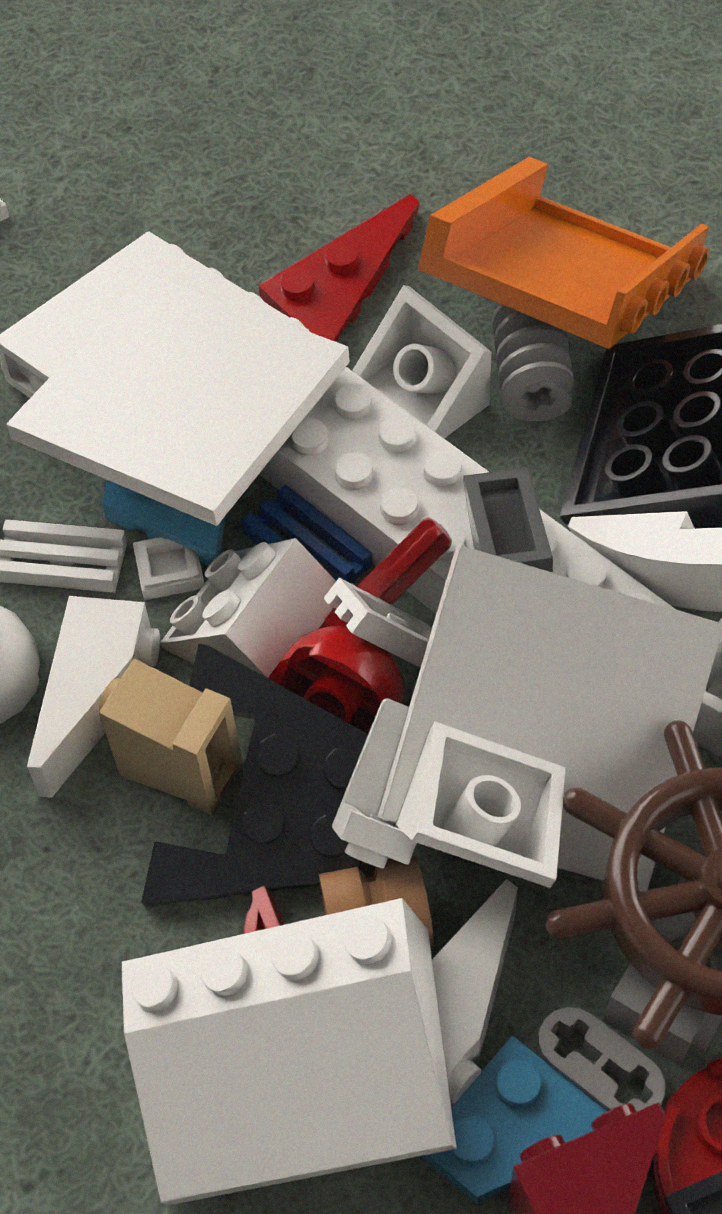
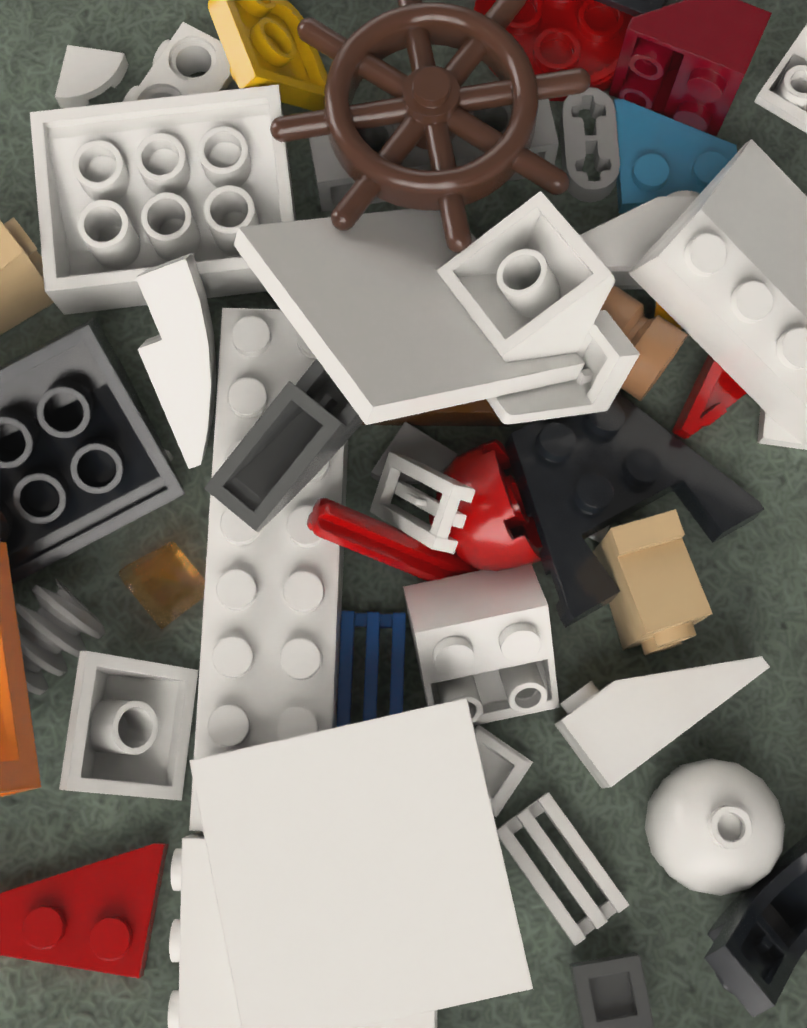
camera: 135 degrees left, 20 degrees up
none -> clear orange slope [118,540,205,629]

